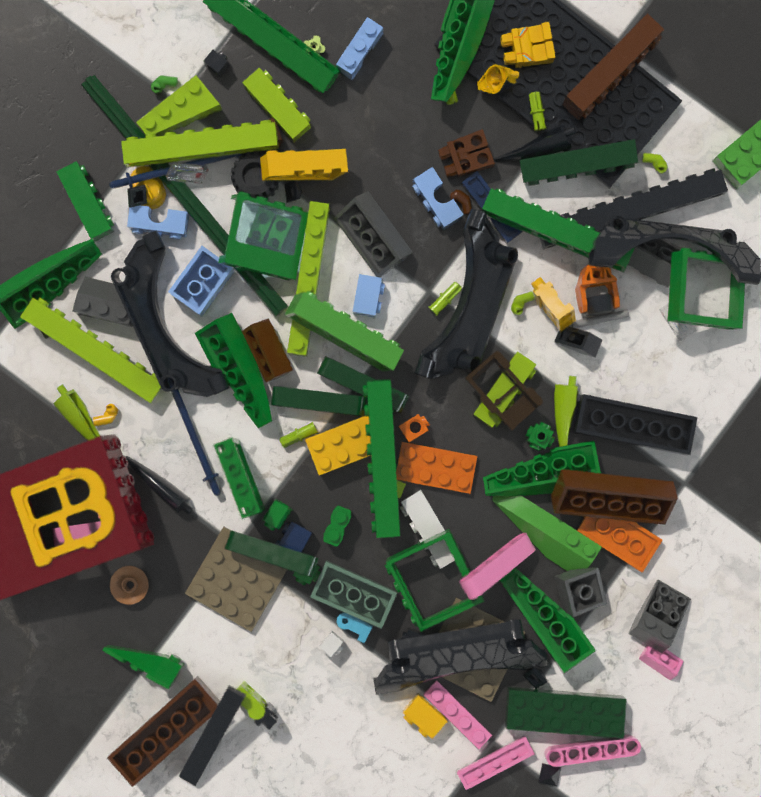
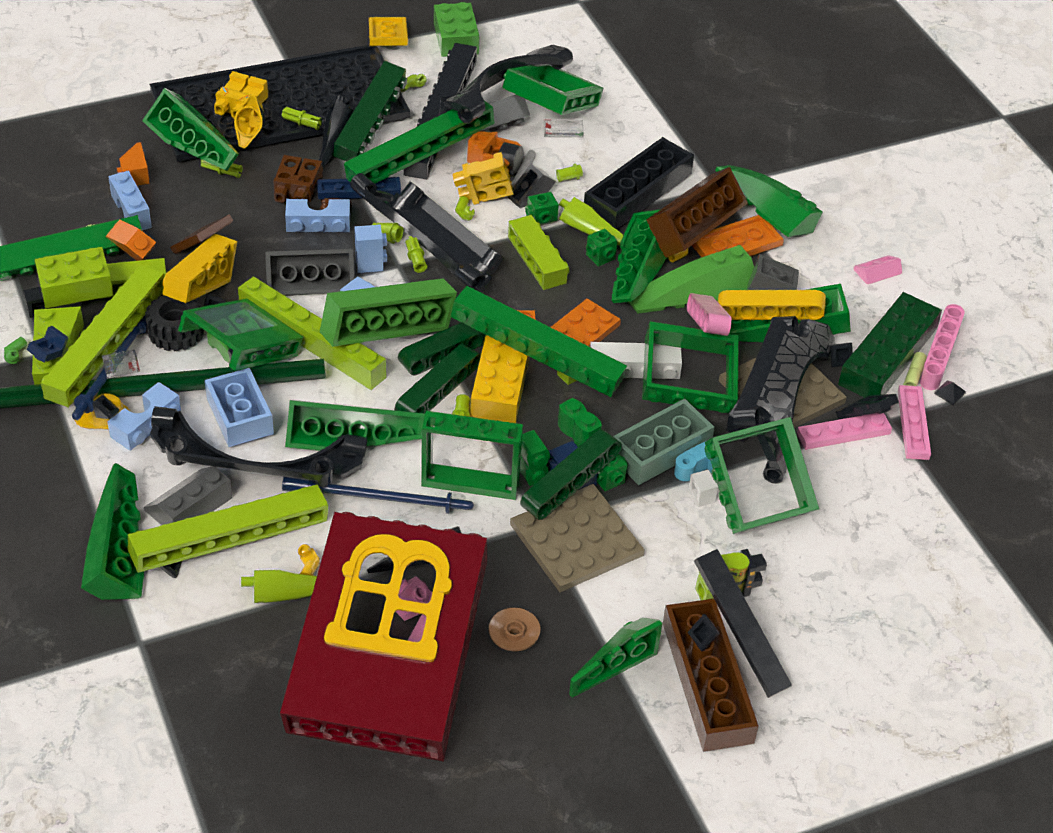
camera: 65 degrees left, 40 degrees down
green brick [56,161,115,242] -> none
reddish brown brick [242,318,293,383] -> none
yellow brick [403,693,448,739] -> none
dark brown piece [465,351,543,431] -> none
reddish brown brick [562,13,664,121] -> none
dark grey slope [628,580,691,653] -> none
none -> dark blue bracket [27,326,68,363]
none -> lime brick [35,247,113,308]
none -> orange slope [106,220,156,261]
none -> orange slope [117,142,150,186]
none -> reddish brown tile [170,214,233,254]
none -> light blue brick [355,225,387,273]
none -> yellow tile [369,17,408,46]
none -> lime cone [372,223,404,244]
none -> green brick [525,192,559,224]
none -> lime pin [556,163,583,182]
none -> black slope [688,614,720,651]
none -> green window [704,417,819,534]
none -> green wedge [715,165,823,237]
none -> yellow beam [717,290,826,320]
none -> black wing [836,394,899,420]
none -> yellowish green piece [903,352,927,386]

